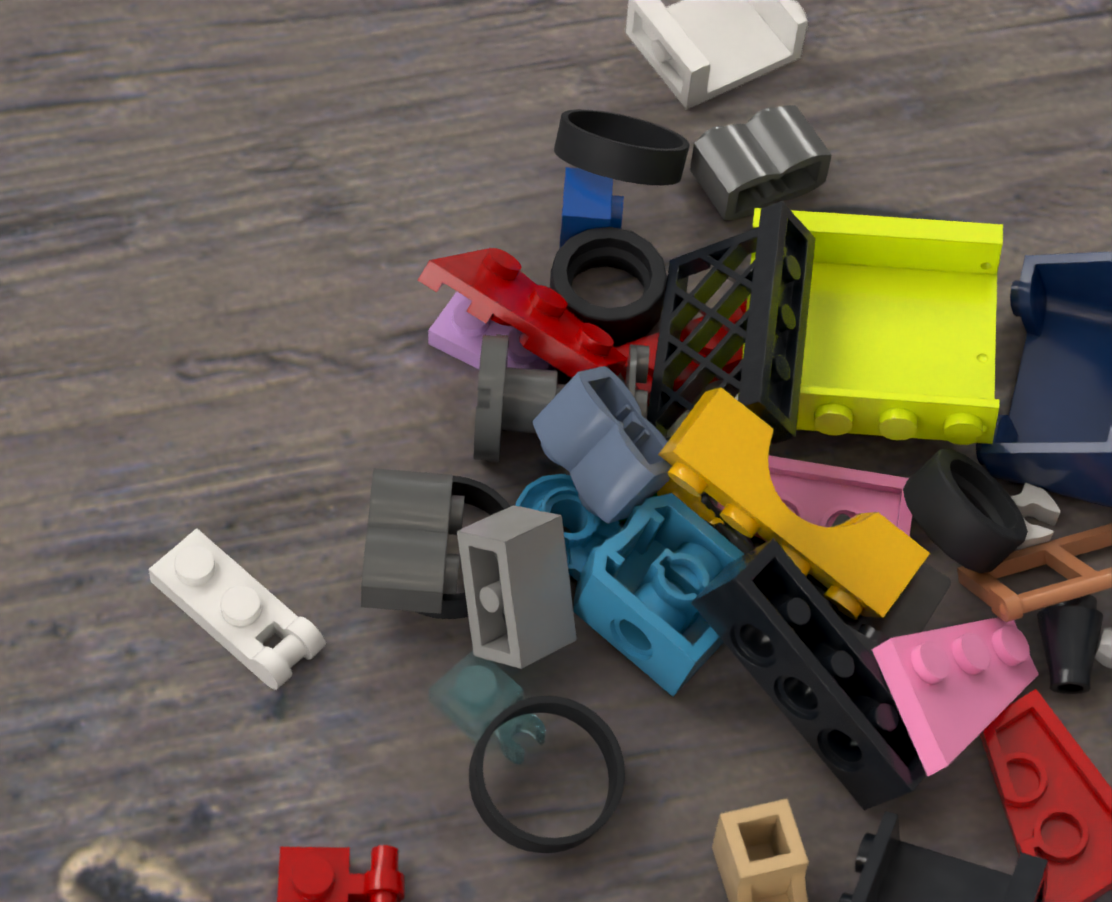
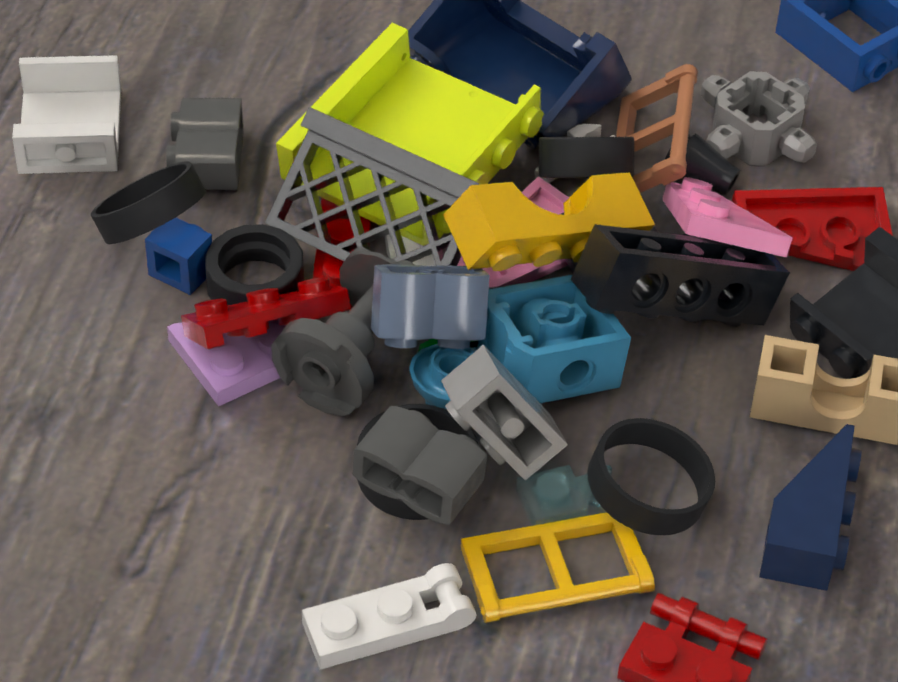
camera: 60 degrees left, 10 degrees down
none -> yellow window [461,512,655,623]

